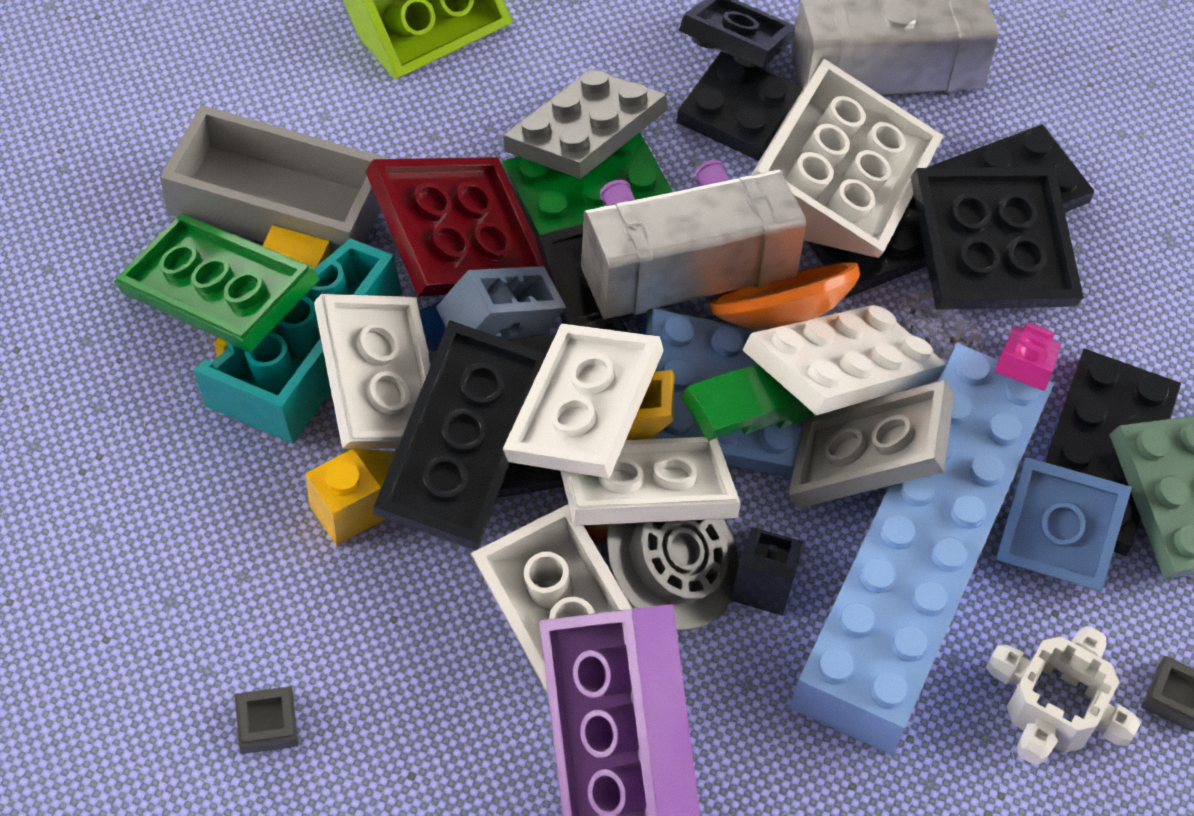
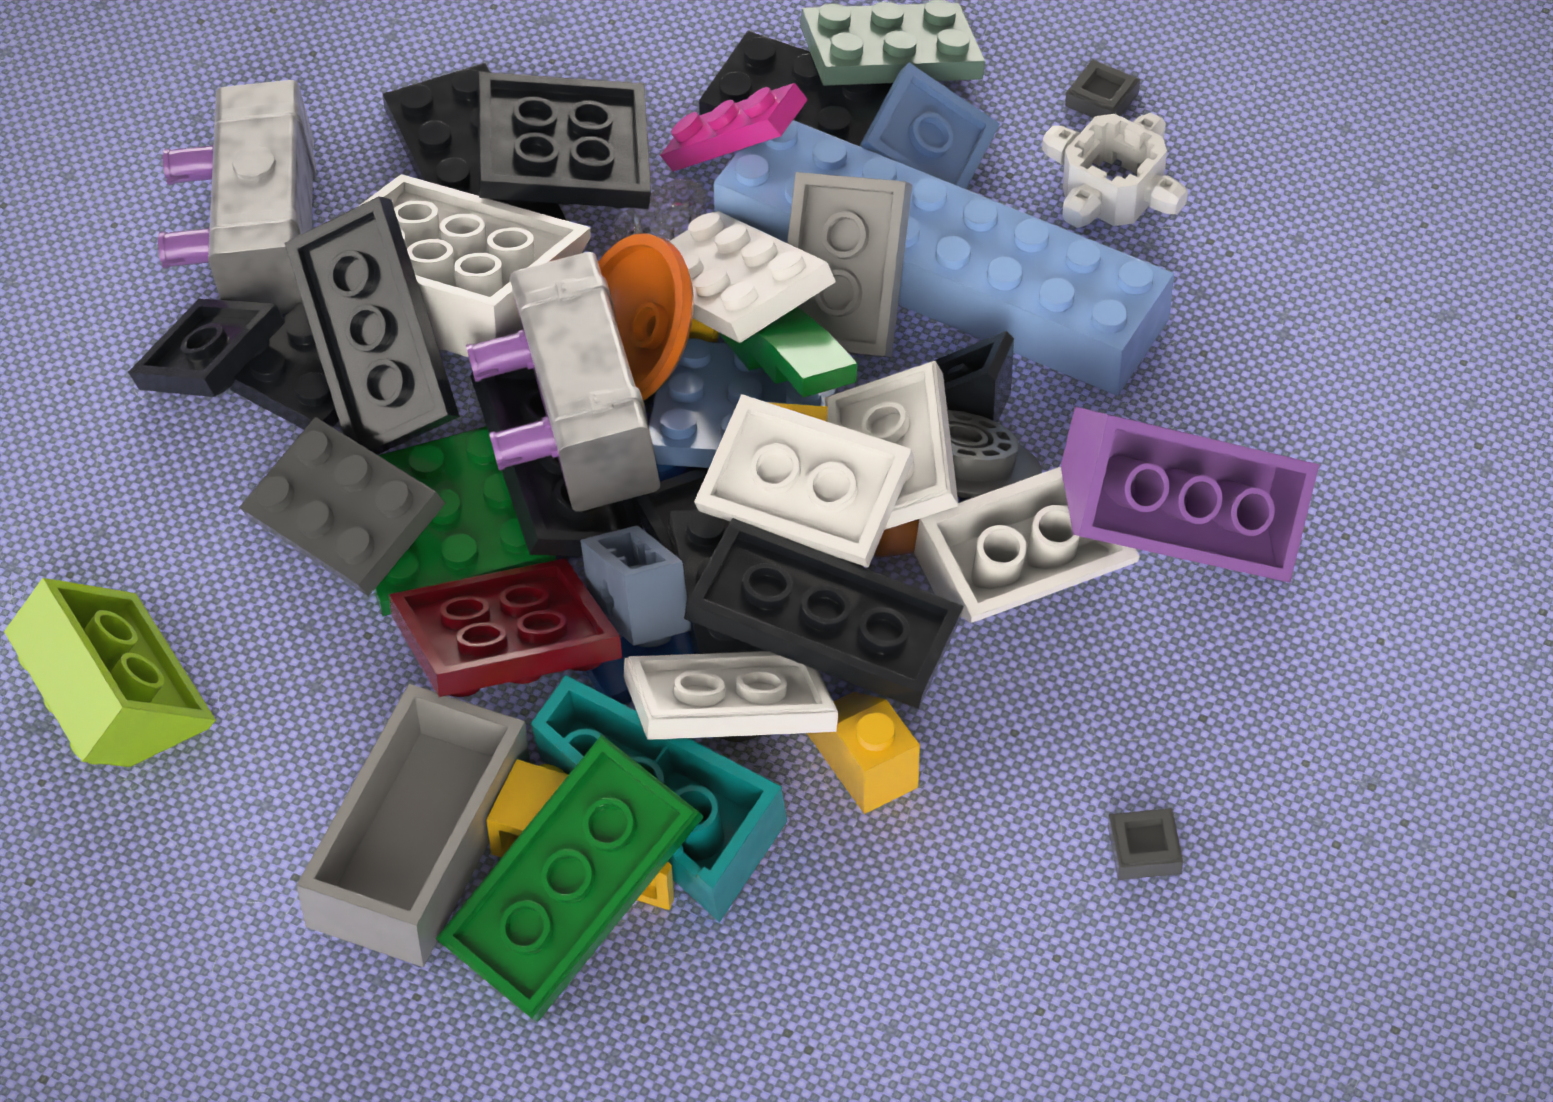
camera: 80 degrees left, 5 degrees down
none -> plate [284,196,460,455]

